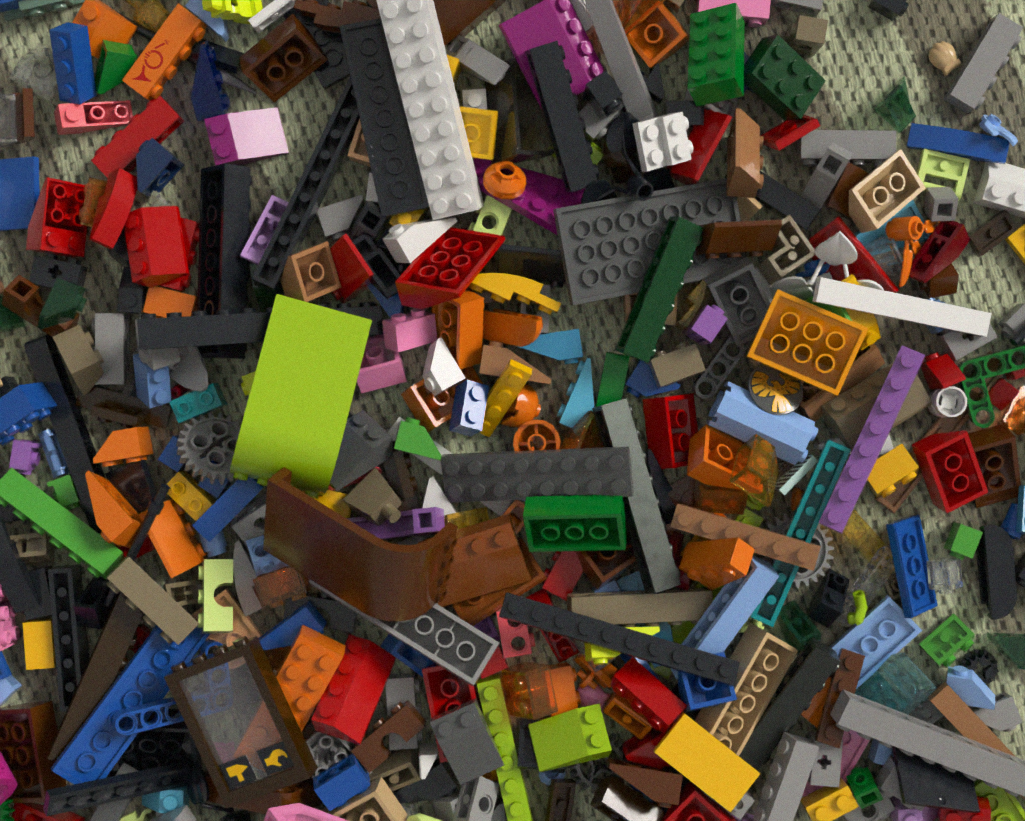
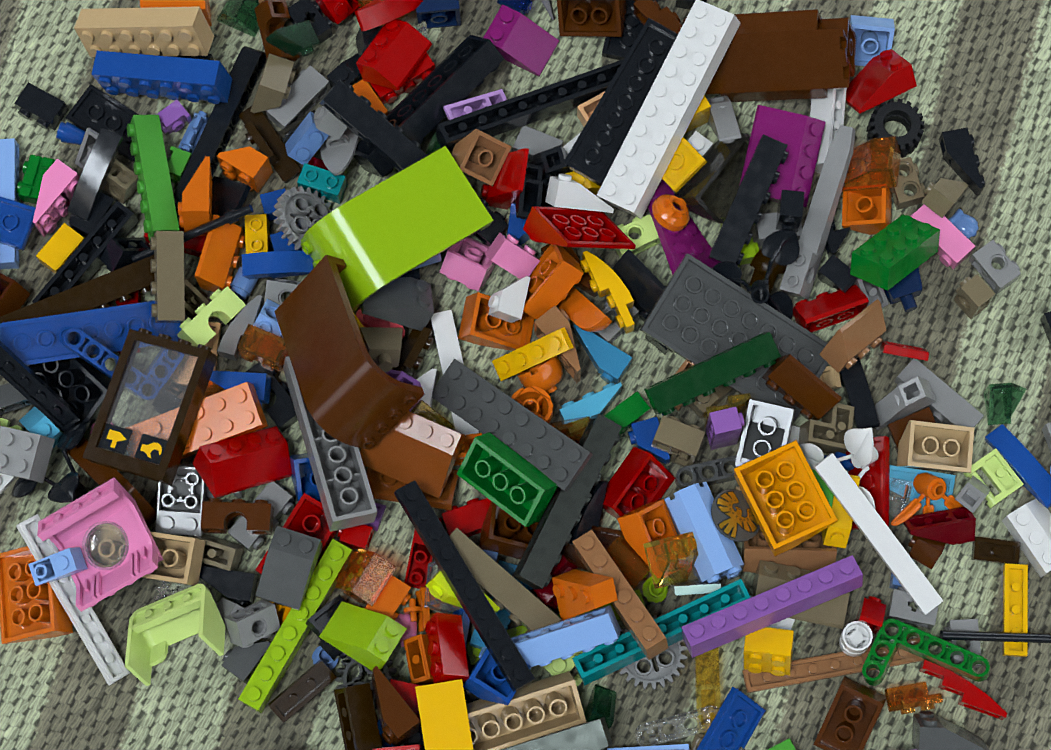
camera: 45 degrees right, 15 degrees down
blue brick [313,753,371,811] -> none
bright green slope [393,417,441,460] -> none
white slope [419,743,438,779] -> none
brick [449,379,489,437] -> none
coral brick [496,609,536,658] -> none
white plate [633,112,693,172] -> none
dark green brick [744,34,826,121] -> none
black slope [807,568,850,628] -> none
lime arm [847,590,868,626] -> none
red slope [912,430,988,513] -> none
red slope [988,378,1020,411] -> none

